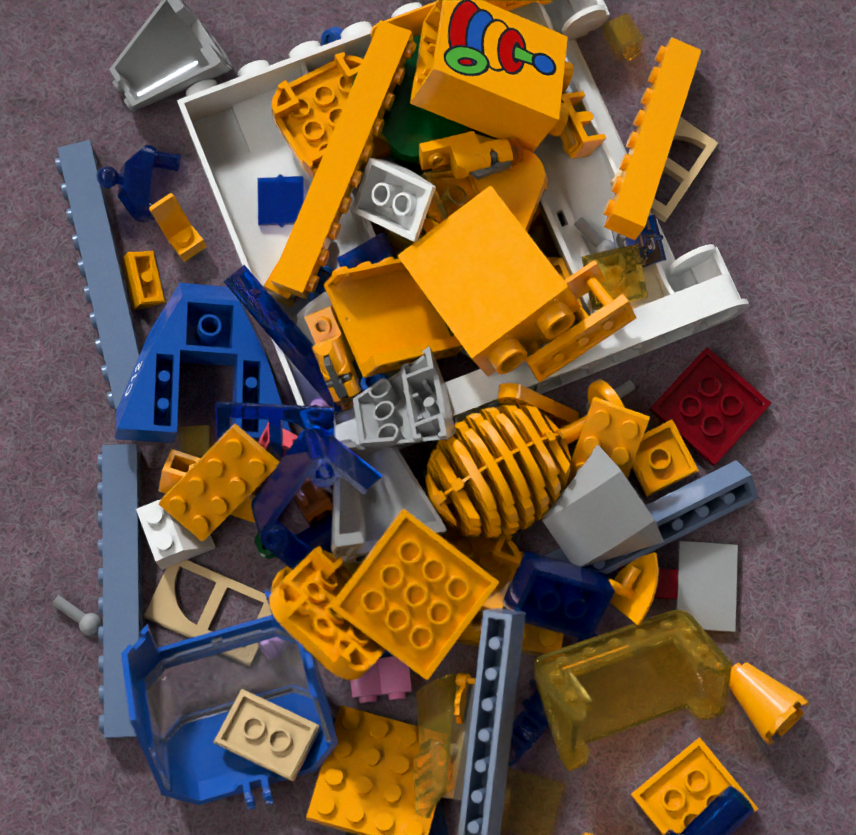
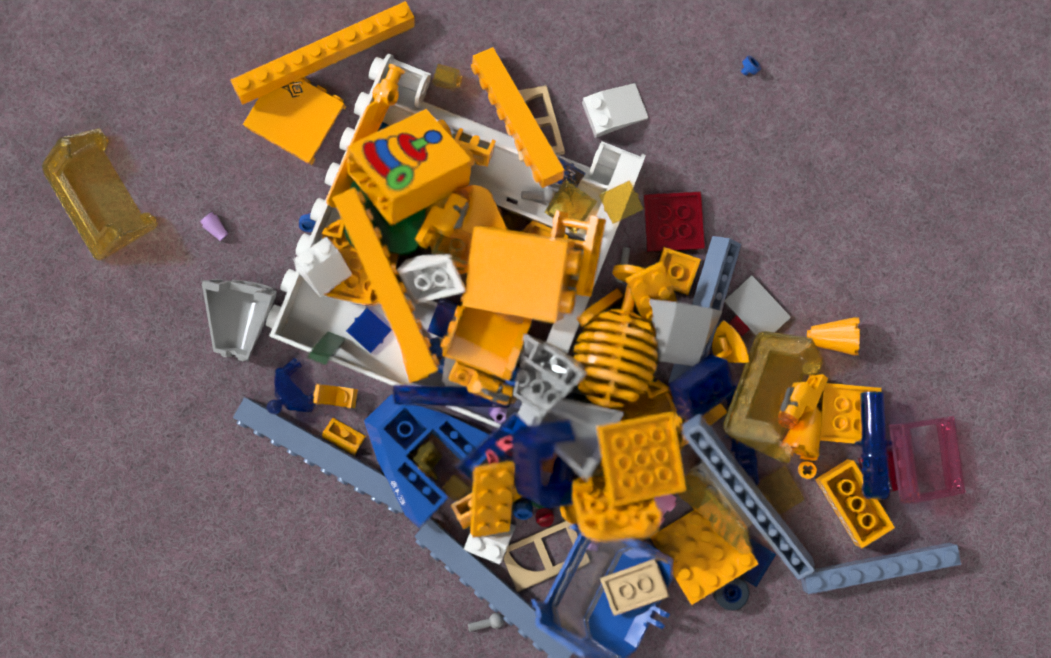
camera: 55 degrees left, 10 degrees up
light orange piece [454,673,476,724] -> none
none -> white slope [294,237,352,297]
none -> dark green tile [308,331,346,365]
none -> clear yellow bracket [413,441,443,480]
none -> blue tile [514,500,533,520]
none -> dark red tile [535,507,554,527]
none -> white slope [582,83,648,138]
none -> clear yellow piece [598,180,643,224]
none -> light orange plate [778,374,828,429]
none -> light orange cone [780,406,822,461]
none -> light orange bush [798,461,817,479]

